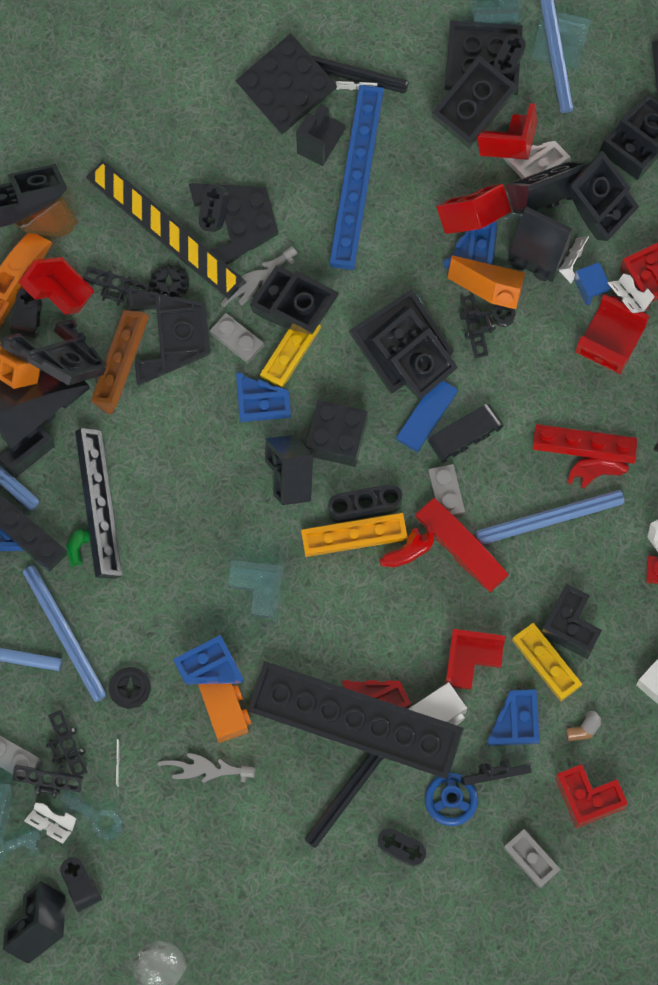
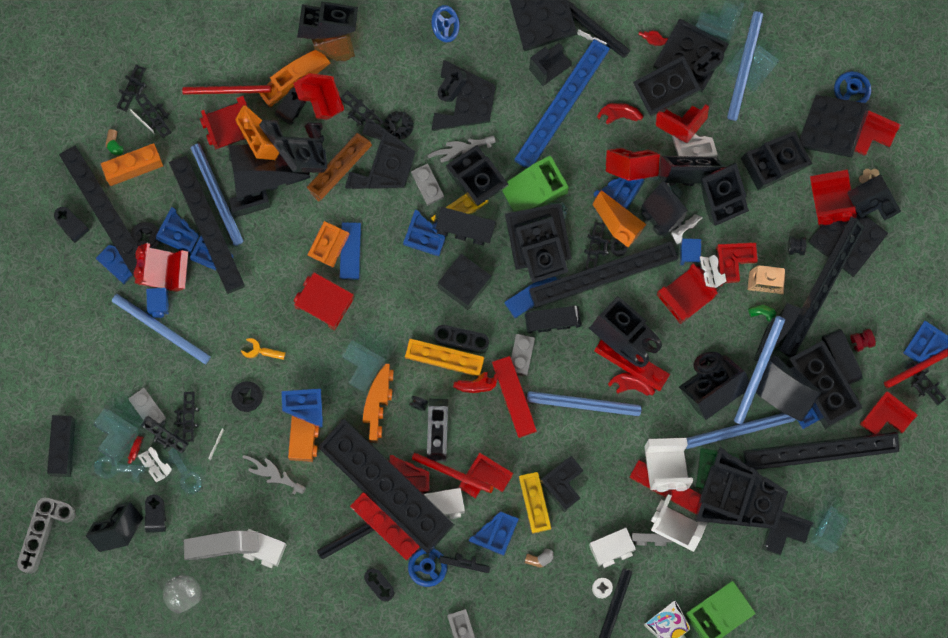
camera: 20 degrees right, 5 degrees up
medium blue axle [23,565,106,702] -> none
green arm [66,528,90,567] -> none
black plate [75,428,122,579] -> none
tile [86,160,245,300] -> none
black panel [265,435,313,505] -> none
red panel [555,764,628,829] -> none
none -> red piece [128,435,144,464]
none -> light grey beam [183,531,259,560]
none -> light orange piece [241,338,286,360]
none -> white brick [243,529,286,568]
none -> red panel [294,273,354,330]
none -> orange plate [308,221,350,268]
none -> blue tile [340,223,361,280]
none -> red plate [350,492,420,561]
none -> orange slope [363,364,394,443]
none -> black bush [409,396,428,411]
none -> red axle [412,453,494,493]
none -> black slope [427,398,448,462]
none -> blue piece [431,5,460,43]
none -> black brick [432,206,496,246]
none -> bright green slope [502,155,569,212]
none -> black plate [528,241,678,308]
none -> black brick [589,296,662,367]
none -> red piece [597,103,644,124]
none -> red piece [638,31,668,46]

